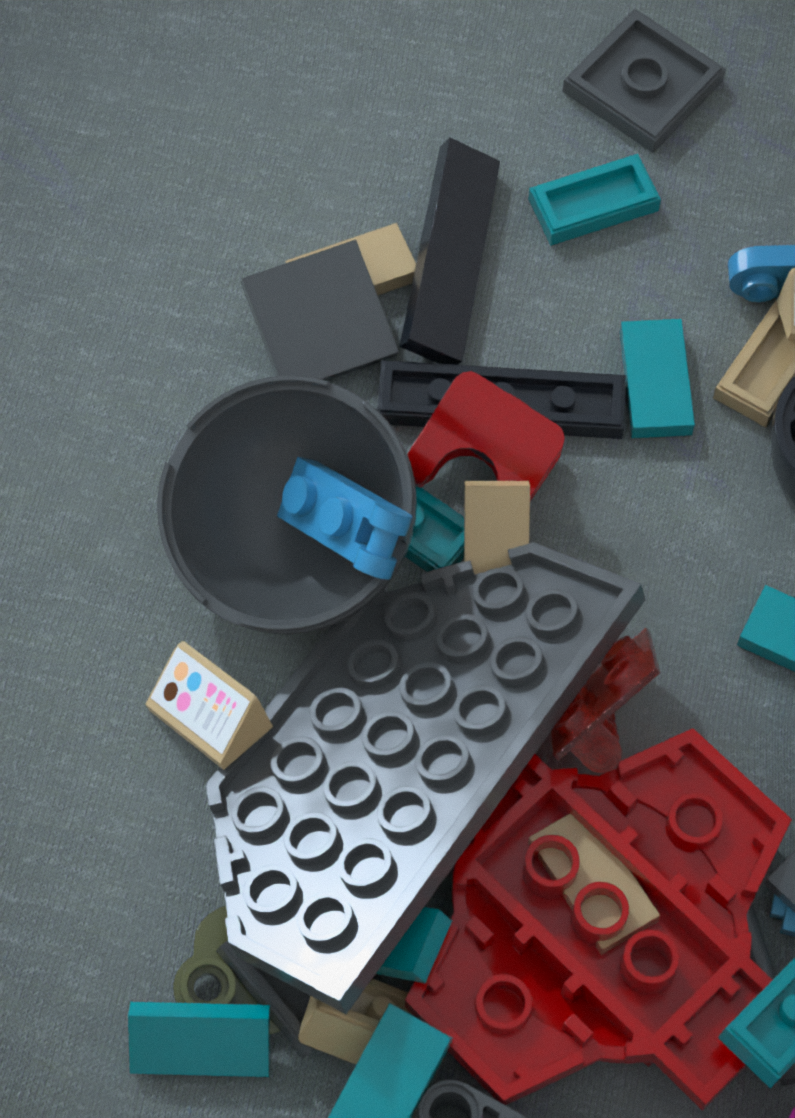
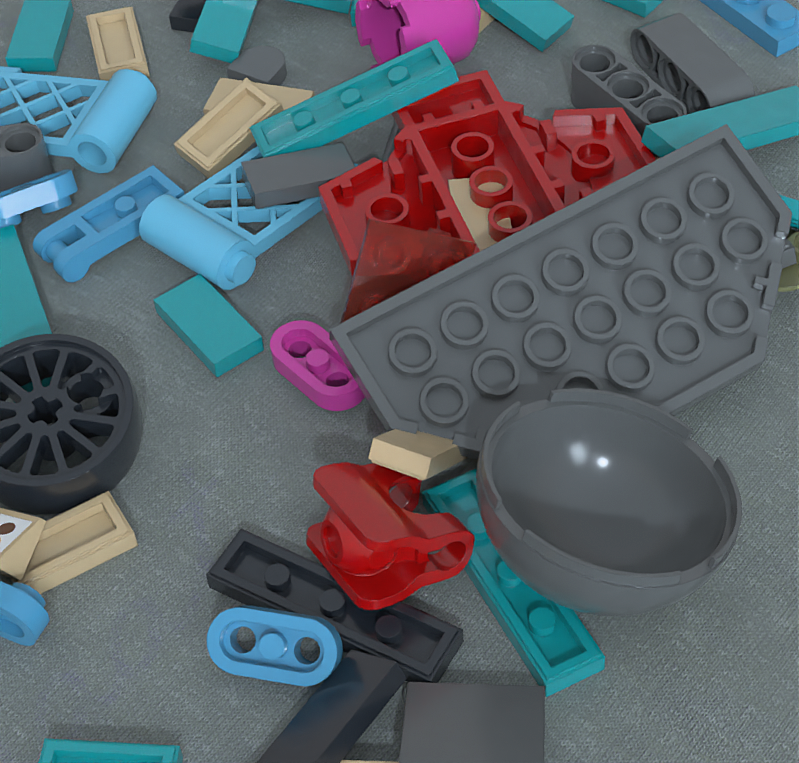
camera: 150 degrees left, 15 degrees down
slope [145,641,273,770] -> none
dark azure plate [277,457,413,580] -> none
teal tile [620,319,695,438] -> none
none -> dark azure plate [207,605,343,686]
none -> dark pink plate [270,320,365,411]

